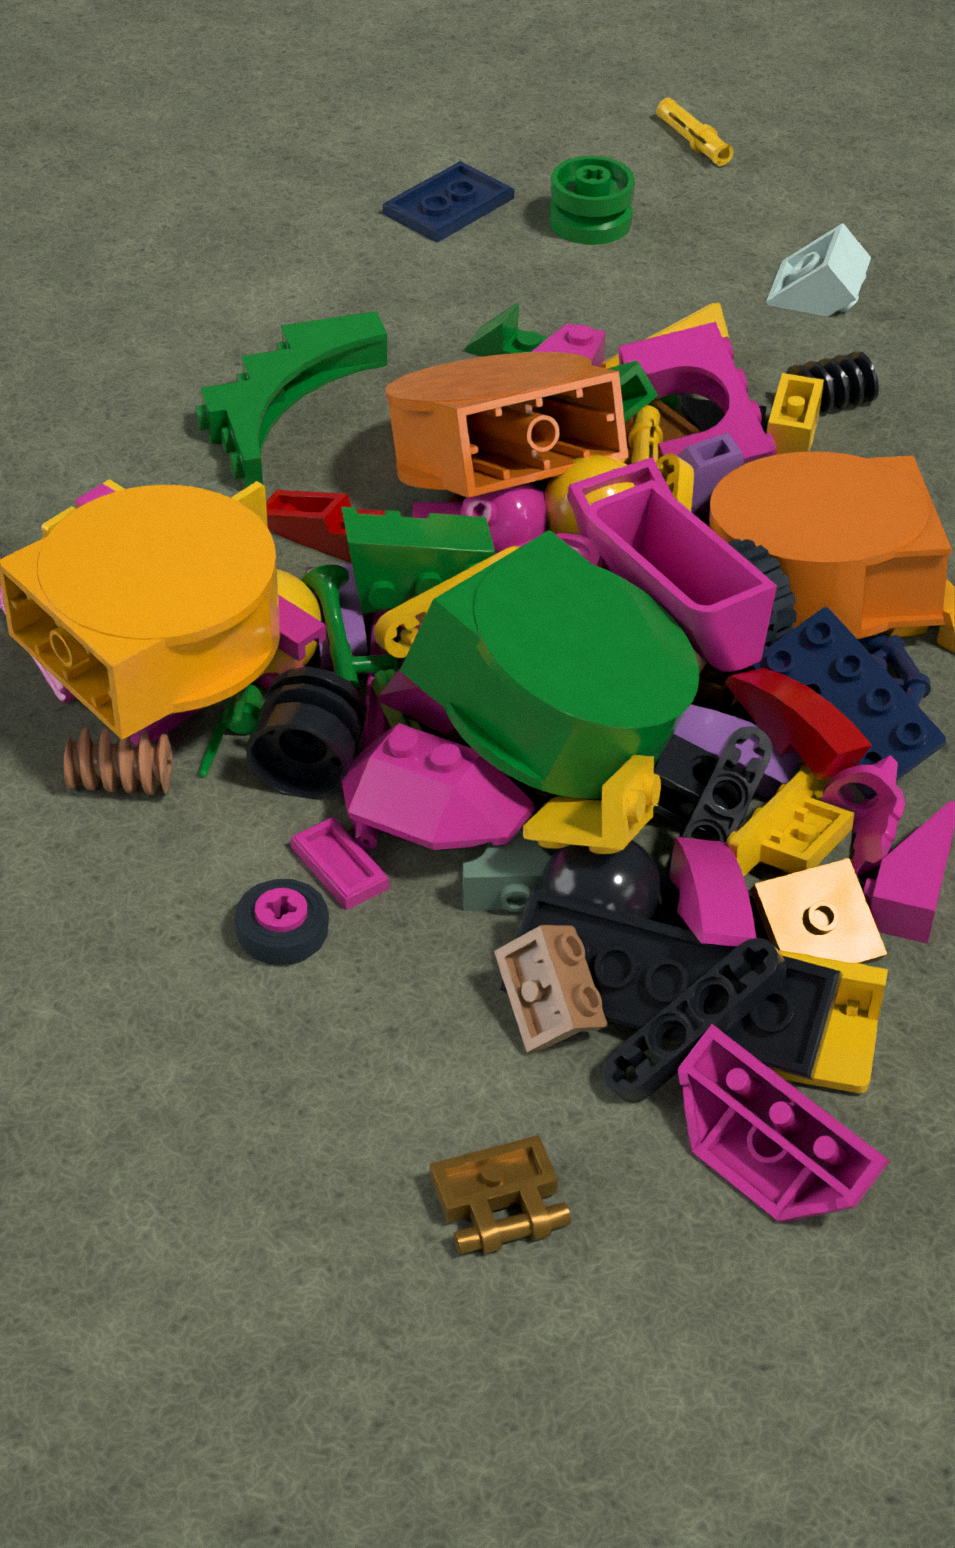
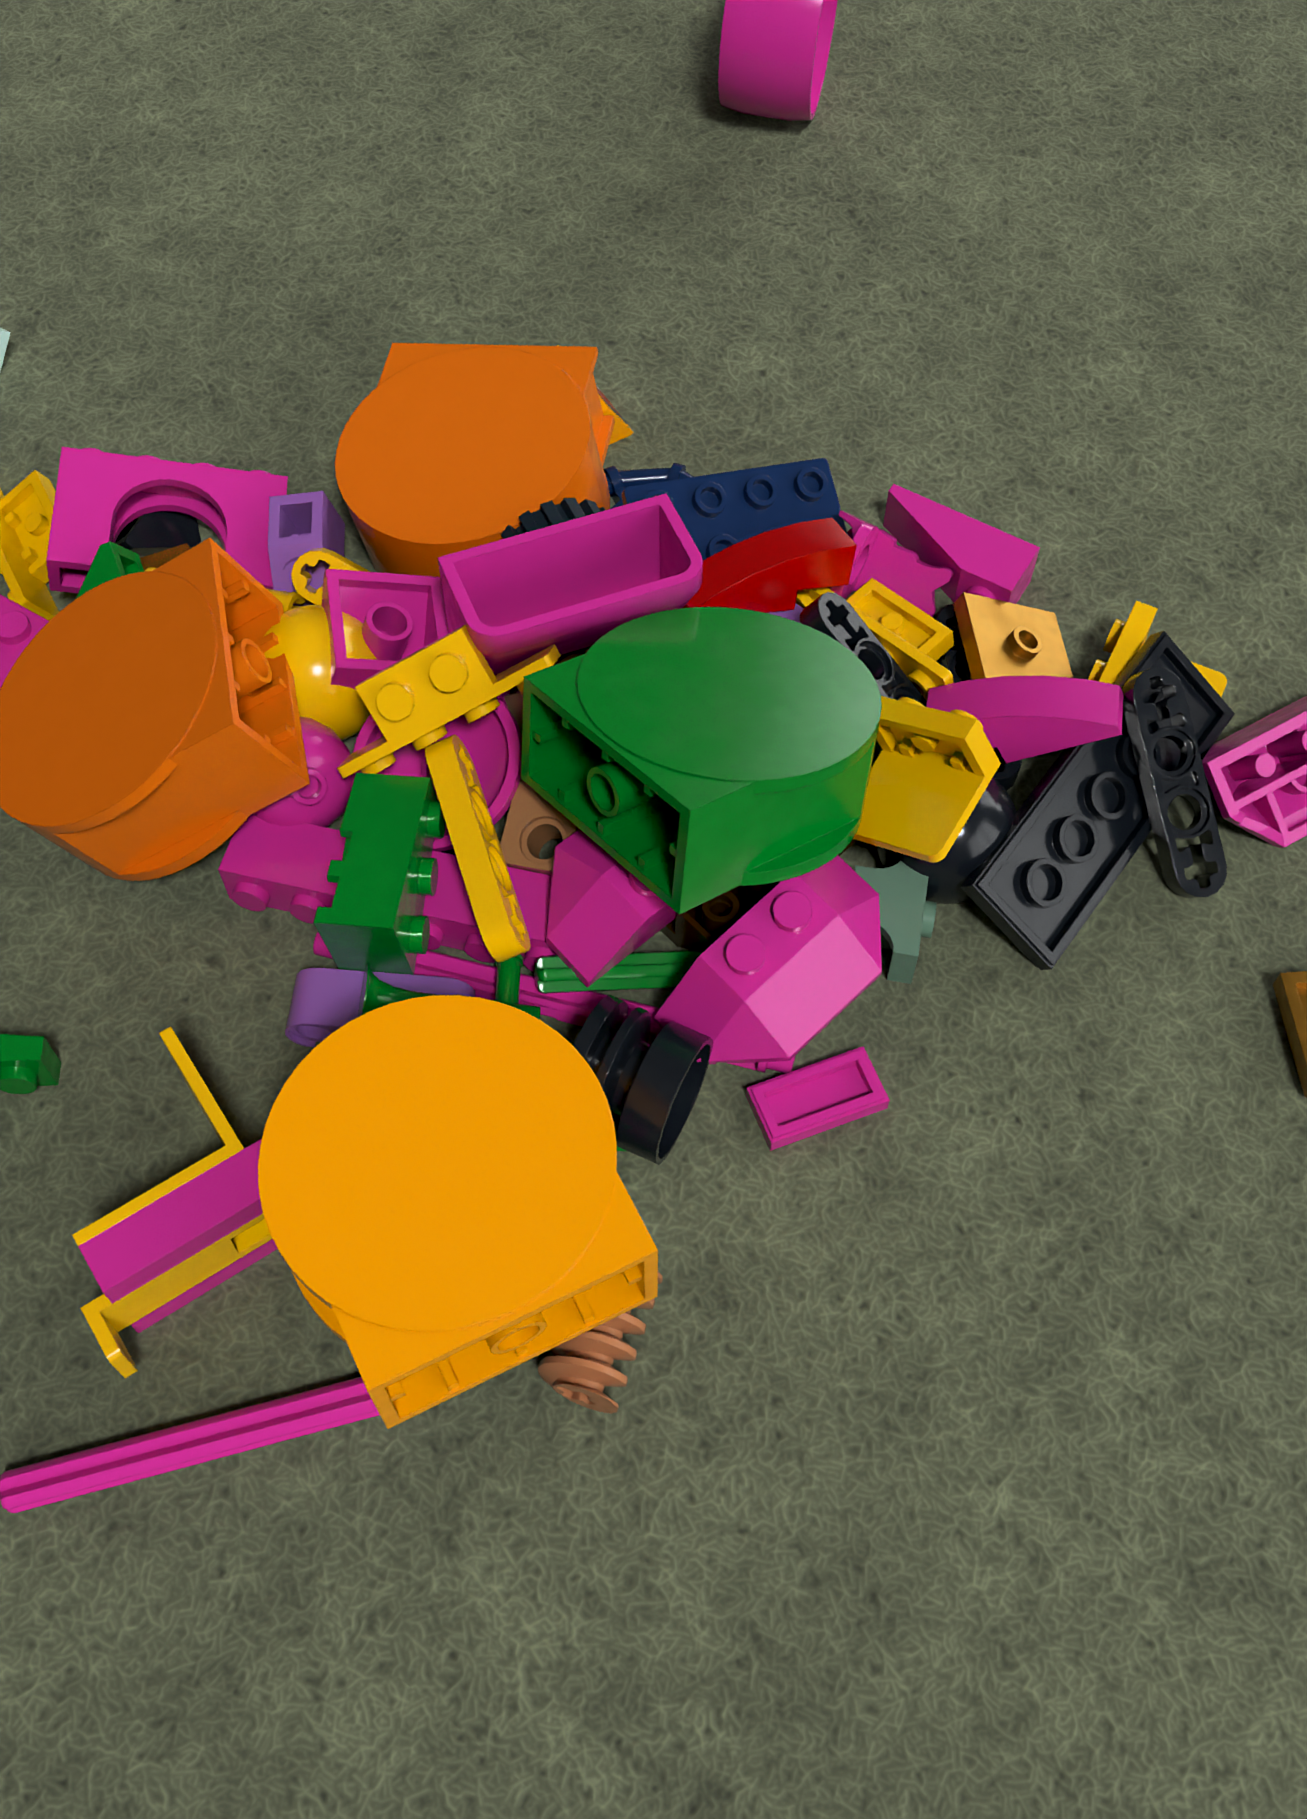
camera: 75 degrees left, 15 degrees up
black wheel [234,879,329,964] -> none
red slope [266,490,385,562] -> none
medium nougat bracket [494,925,607,1052] -> none
yellow brick [767,373,824,455] -> none
black piece [785,351,879,412] -> none
none -> yellow bracket [337,625,561,779]

